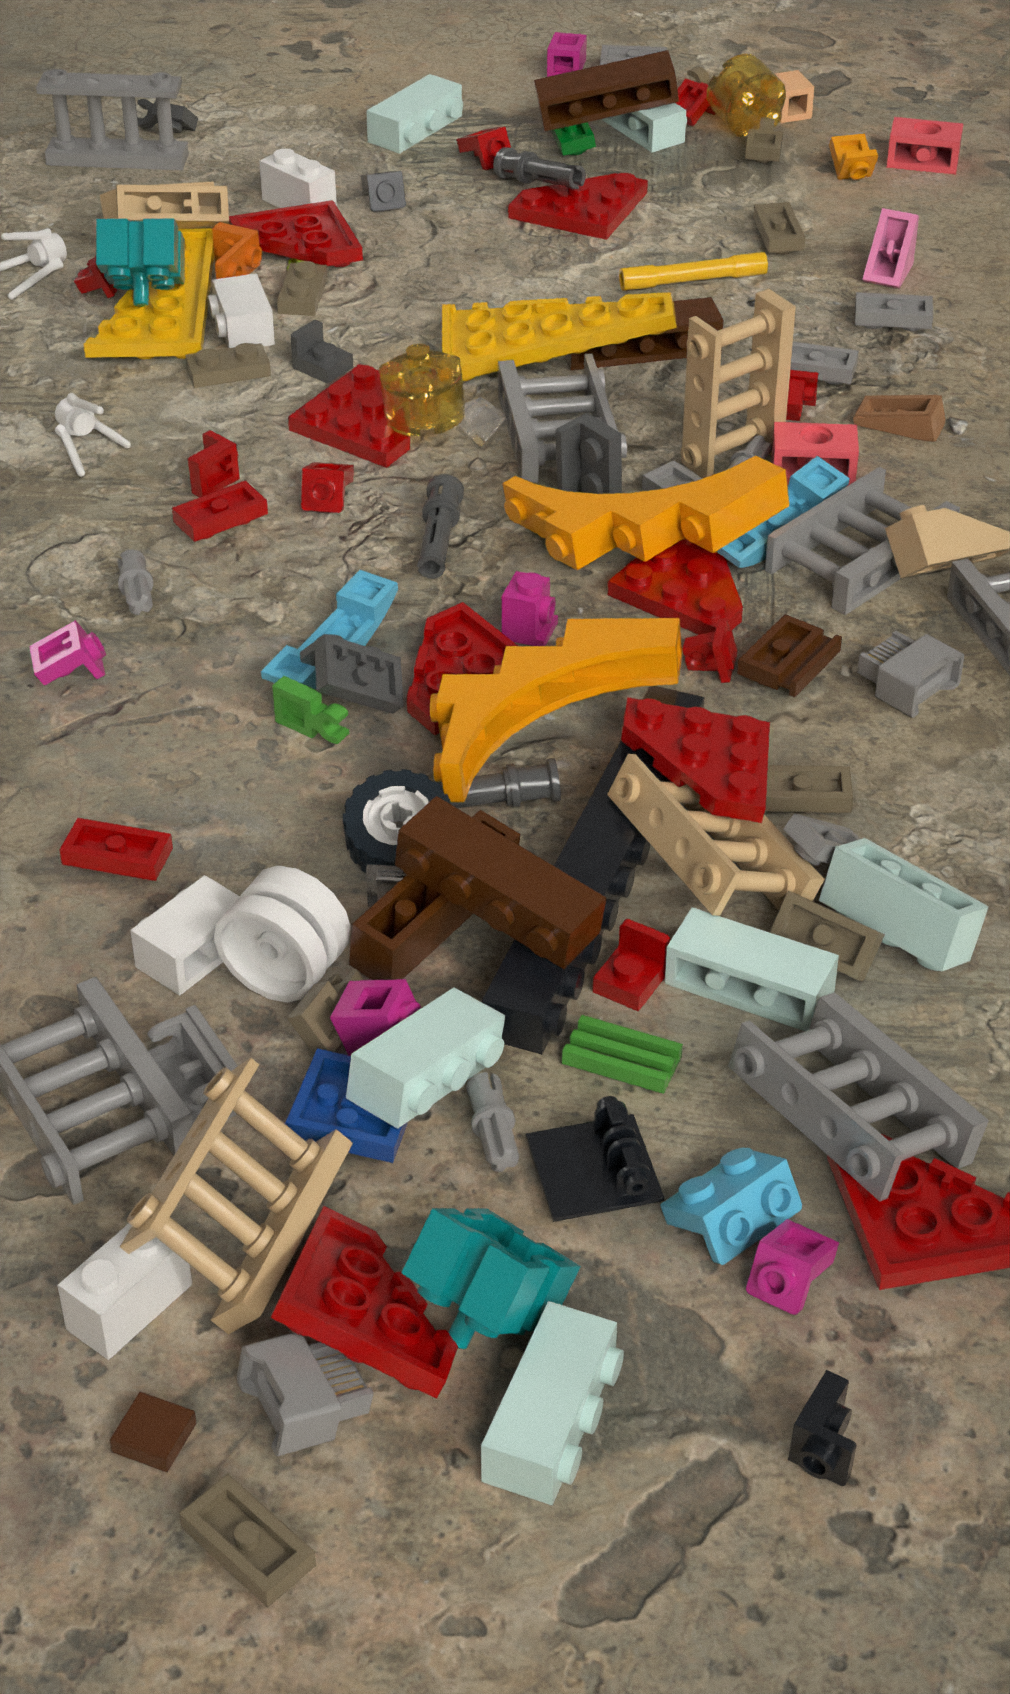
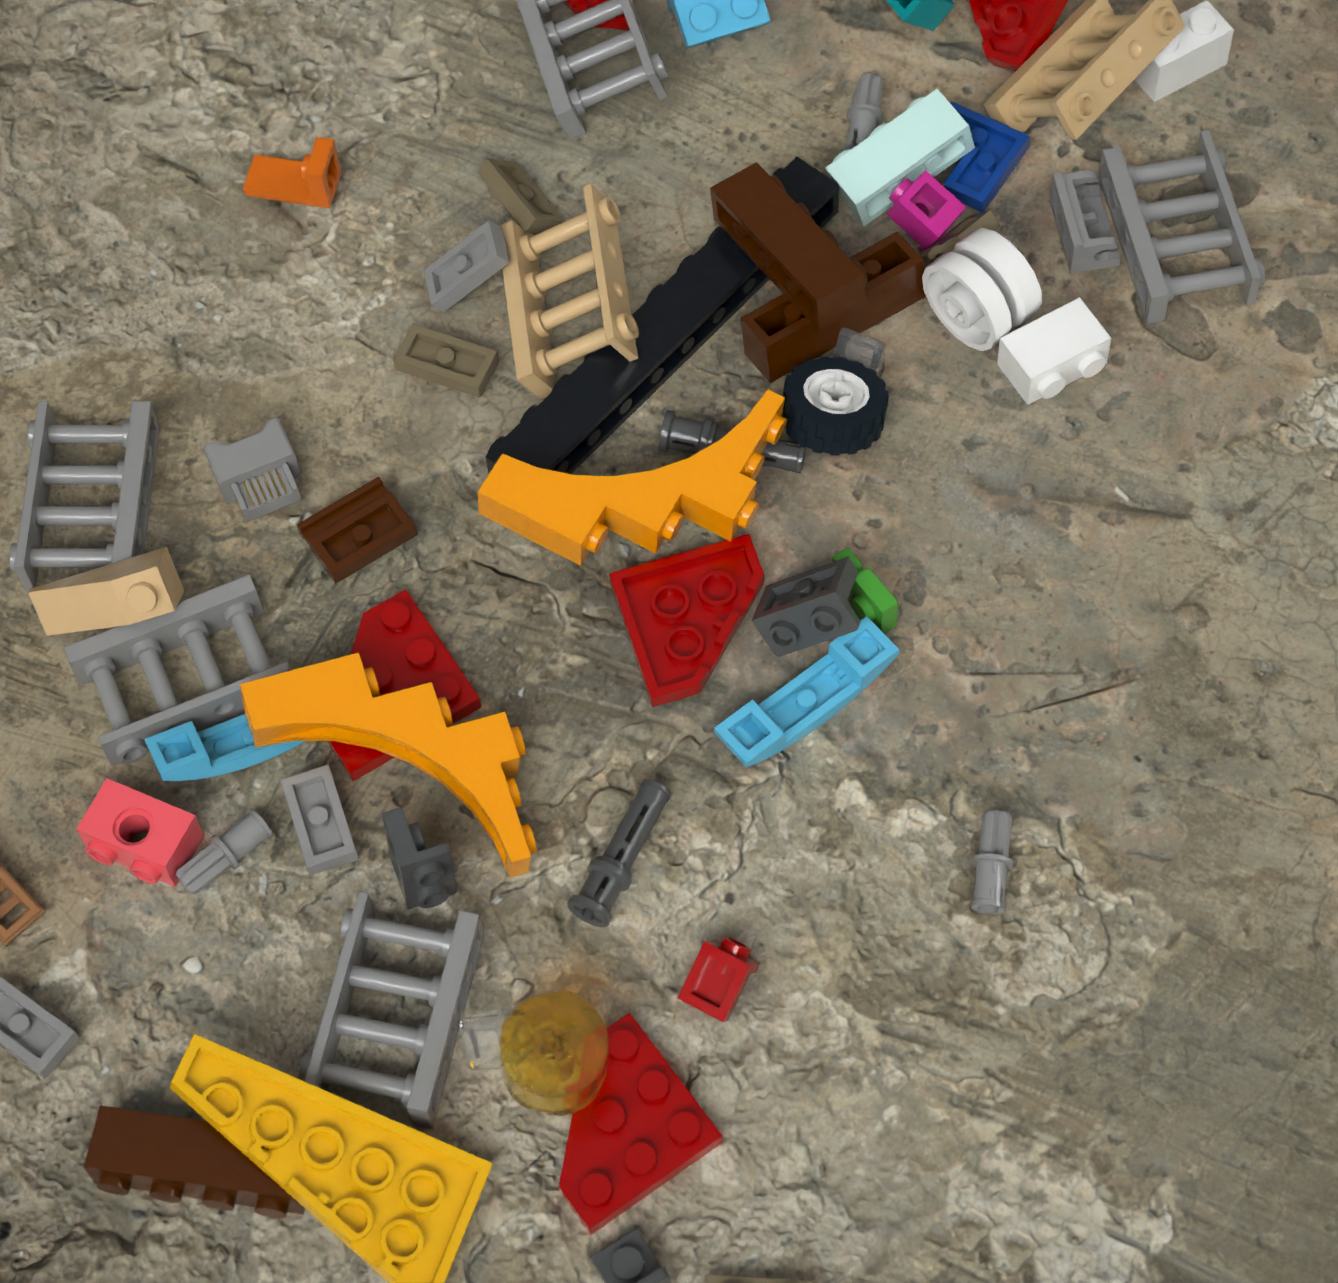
camera: 155 degrees left, 20 degrees up
dark pink bracket [29,620,106,686] -> none
white plant [55,393,131,477] -> none
red plate [59,818,173,881] -> none
red plate [172,480,268,542] -> none
red bracket [188,430,240,497] -> none
dark pink brick [501,571,558,646] -> none
black hinge [526,1096,664,1222] -> none
bright green tile [562,1015,683,1094] -> none
red bracket [593,919,671,1012] -> none
red plate [621,697,770,823] -> none
light aqua brick [665,907,839,1031] -> none
tan fence [681,289,796,478] -> none
red brick [682,619,738,683] -> none
red brick [786,370,819,421] -> none
light aqua brick [819,838,989,972] -> none

